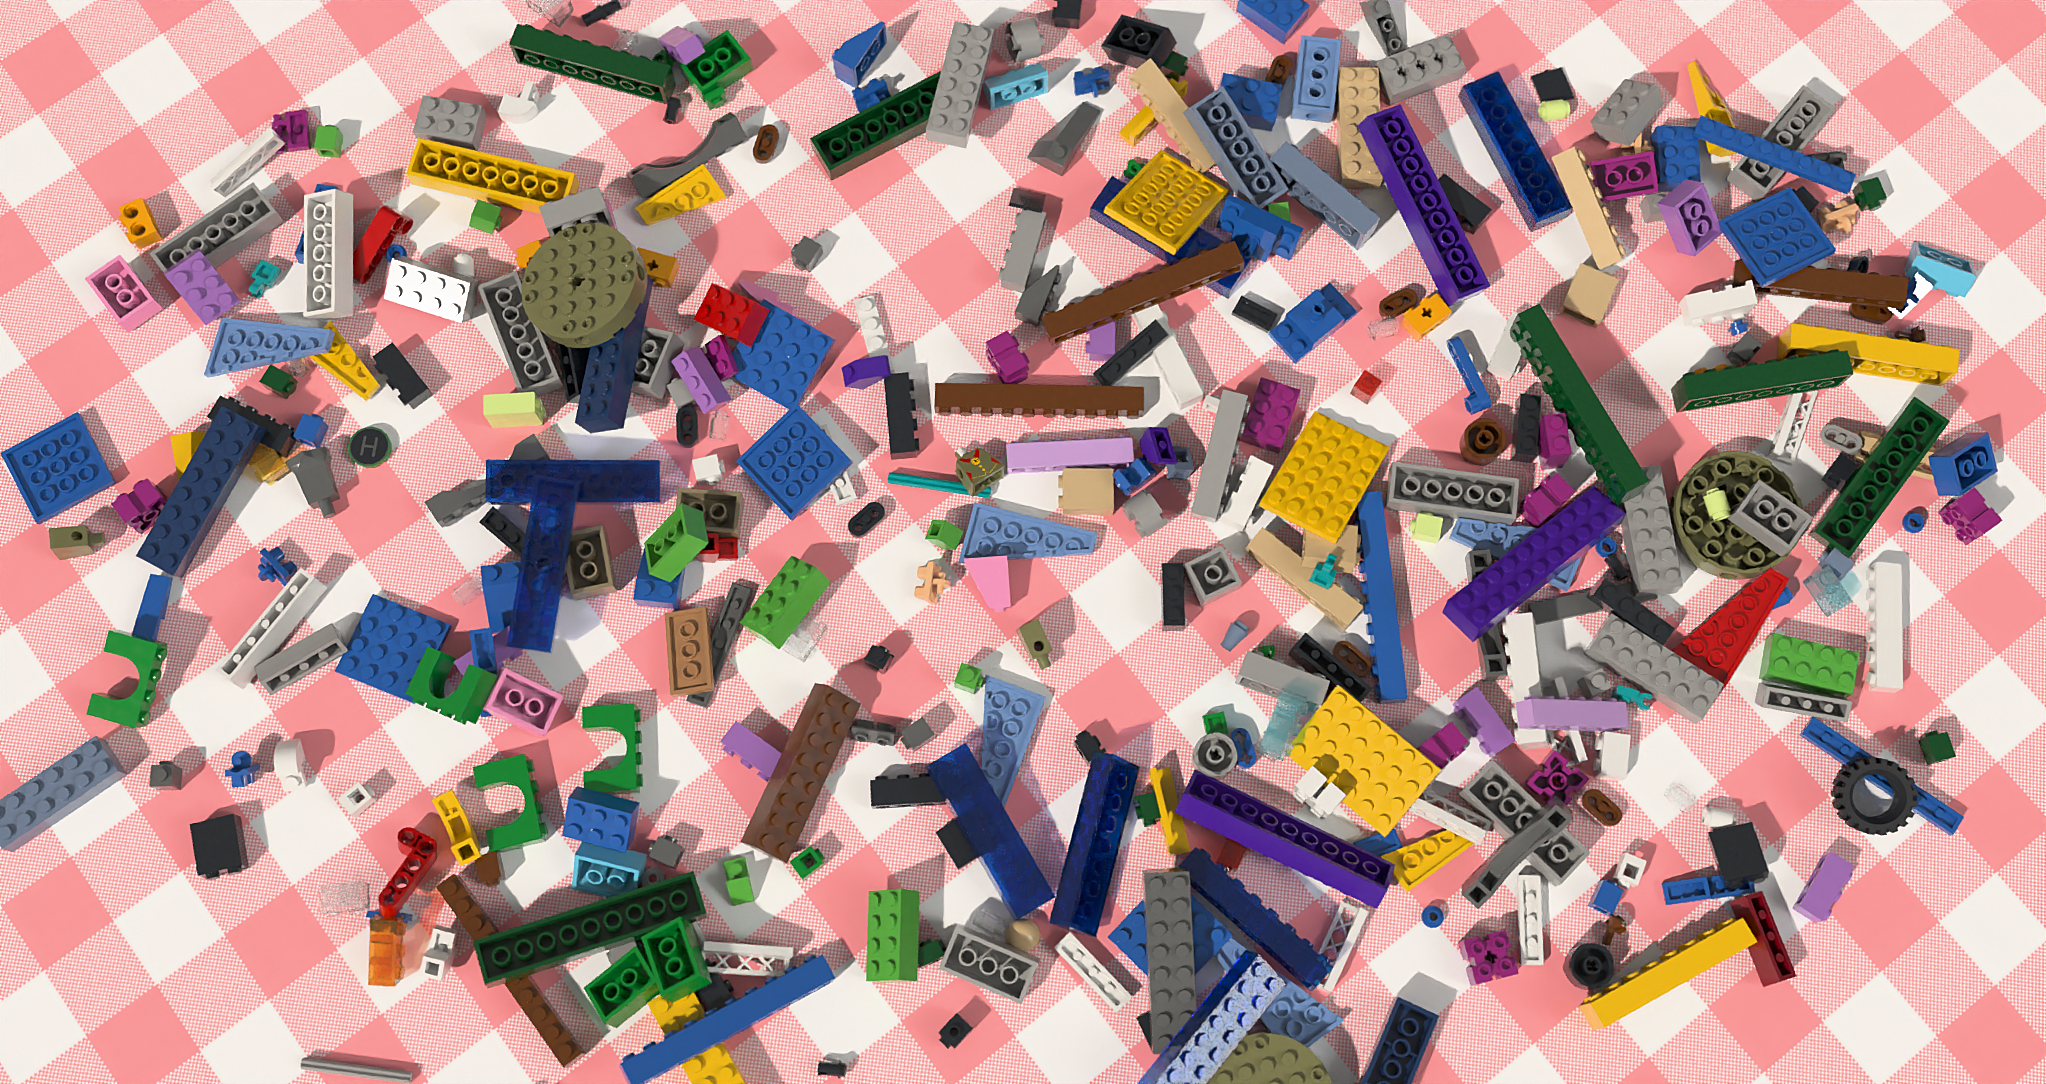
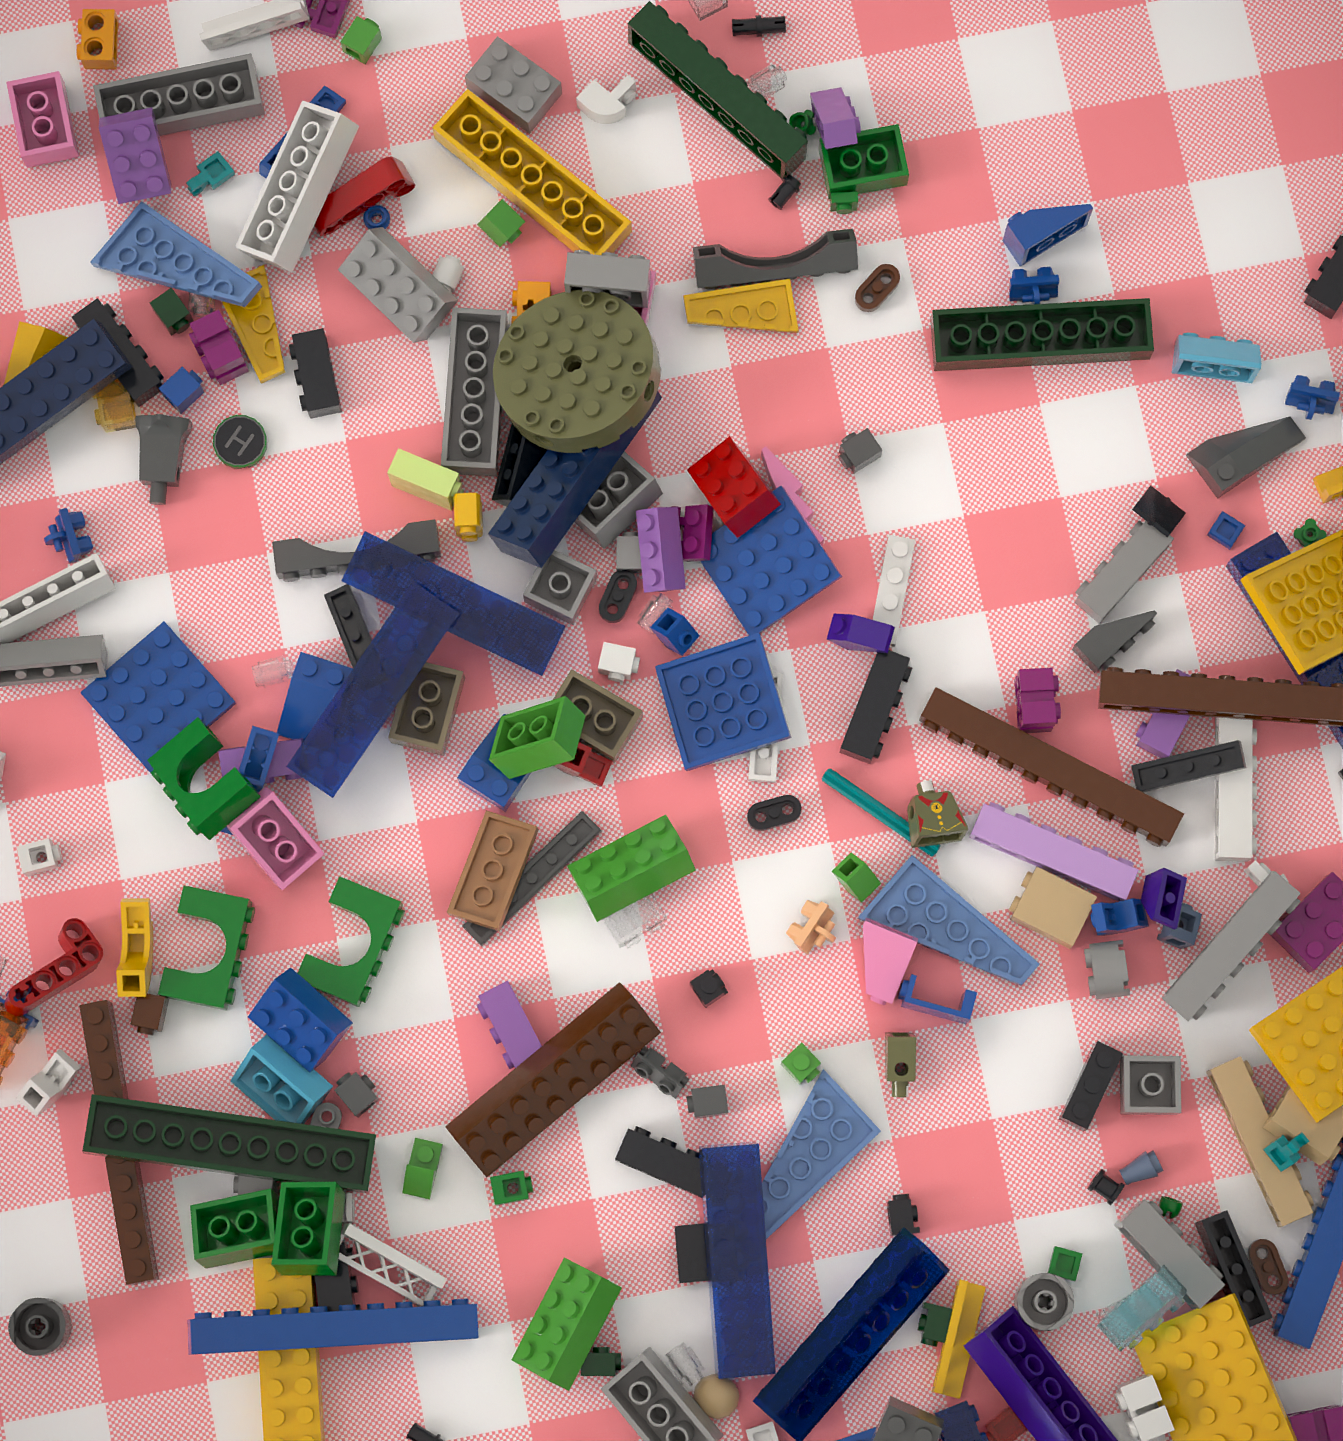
camera: 30 degrees right, 5 degrees up
light orange brick [637,247,679,288] -> none
light grey brick [926,21,994,149] -> none
light grey brick [1004,17,1045,63] -> none
white wedge [1220,455,1274,532] -> none
blue beam [1230,728,1256,769] -> none
none -> magenta brick [189,309,249,385]
none -> yellow brick [453,493,483,542]
none -> light grey brick [523,550,597,625]
none -> blue brick [650,607,700,656]
none -> blue panel [898,974,977,1025]
none -> black bush [1087,1168,1125,1206]
none -> blue tile [1207,511,1246,550]

